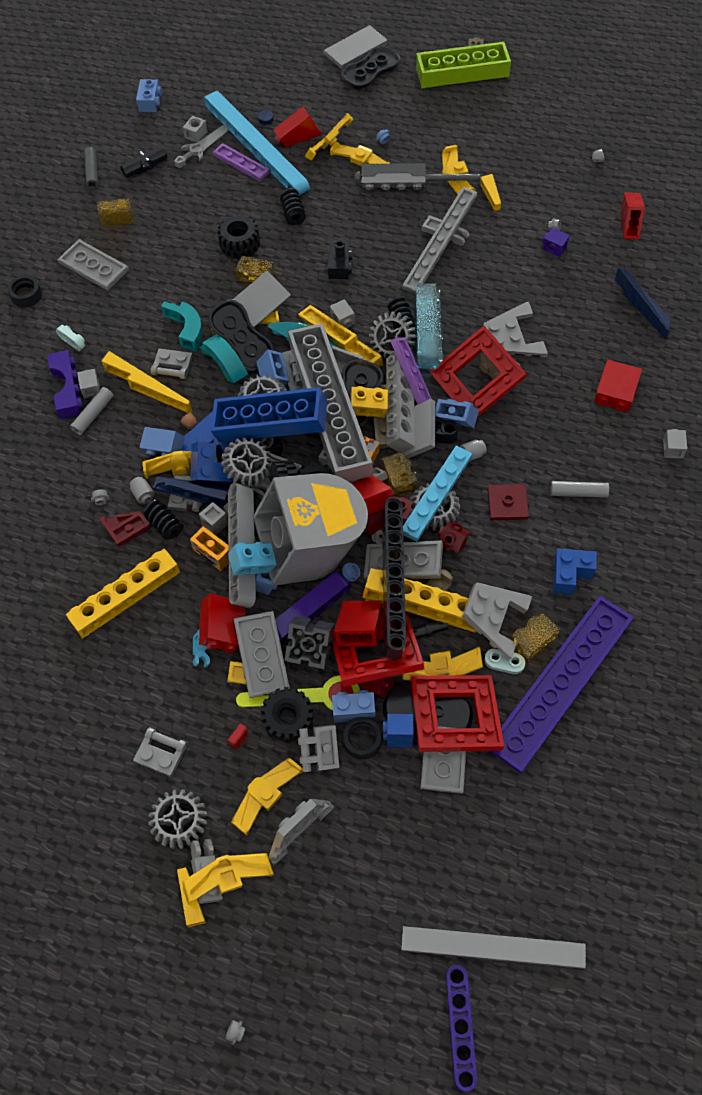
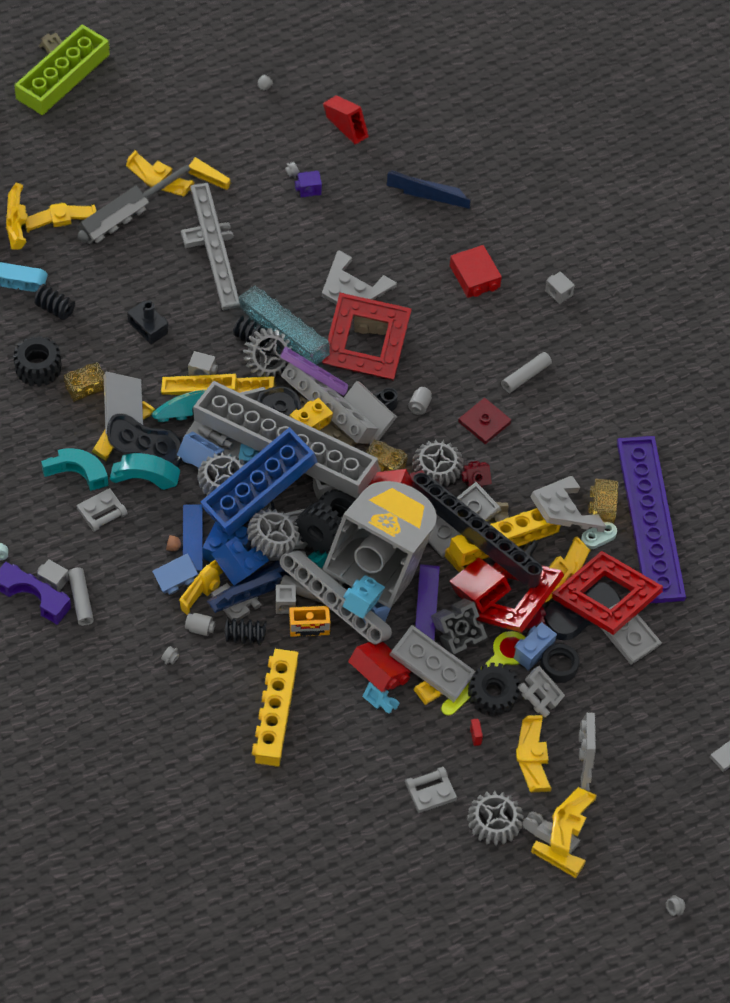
camera: 50 degrees left, 5 degrees down
dark red wing [99,511,151,547] -> none
yellow slope [102,351,192,413] -> none
medium blue plate [342,563,360,582] -> none
medium blue plate [376,130,391,145] -> none
blue brick [383,714,413,748] -> none
medium azure plate [403,446,473,542] -> none
medium blue brick [435,399,479,428] -> none
blue brick [553,548,597,595] -> none

